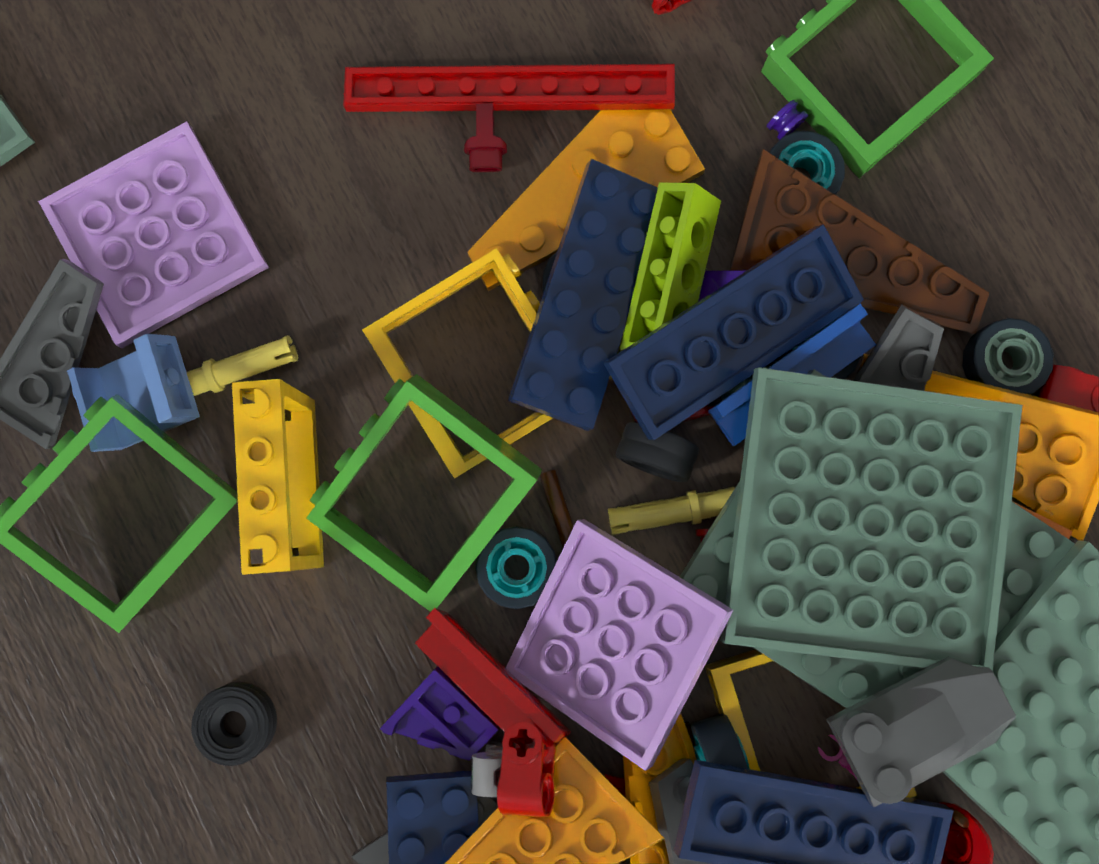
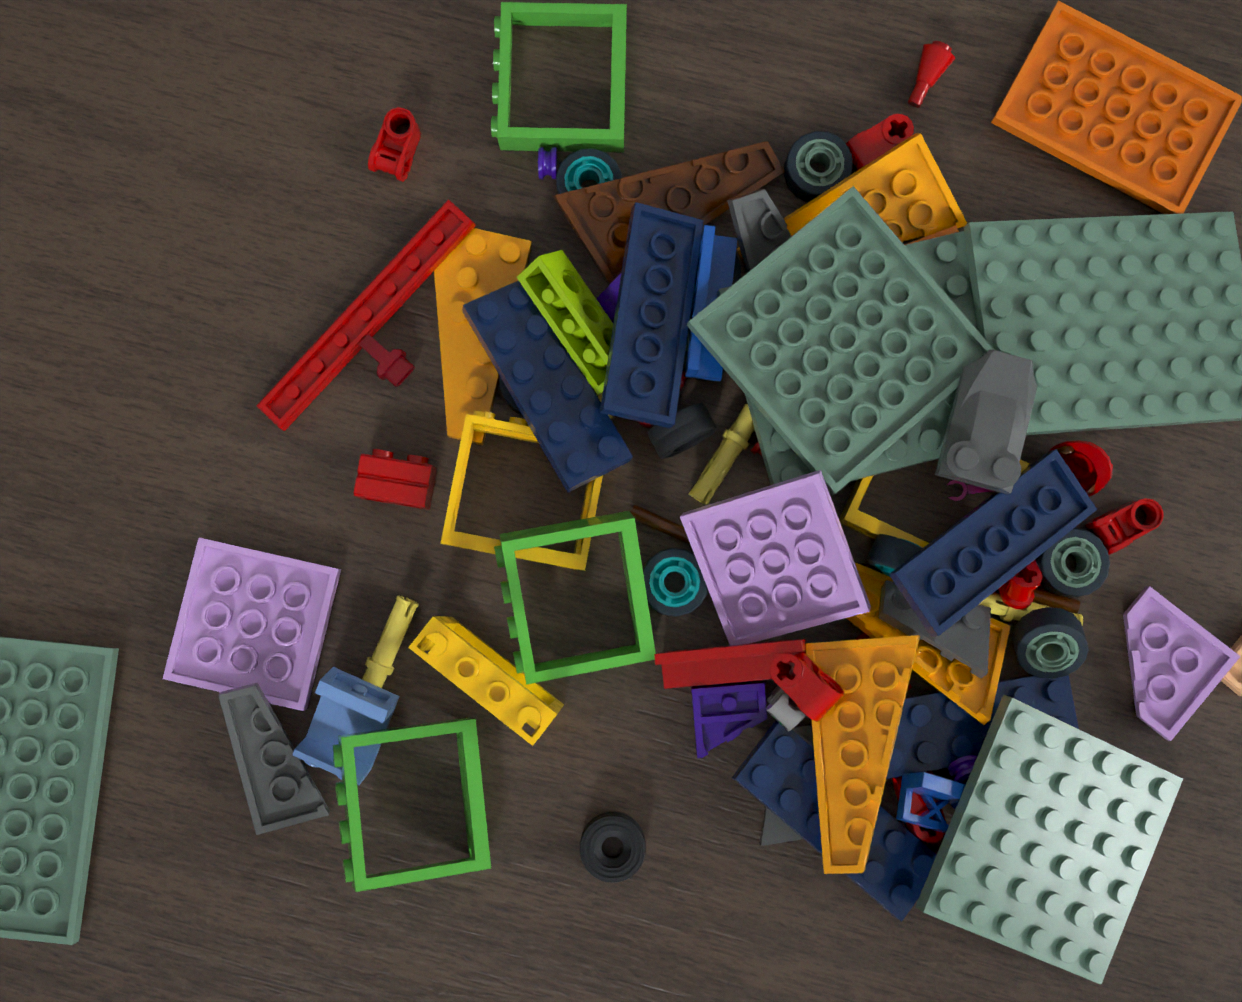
camera: 45 degrees left, 0 degrees up
none -> red brick [353,449,437,510]

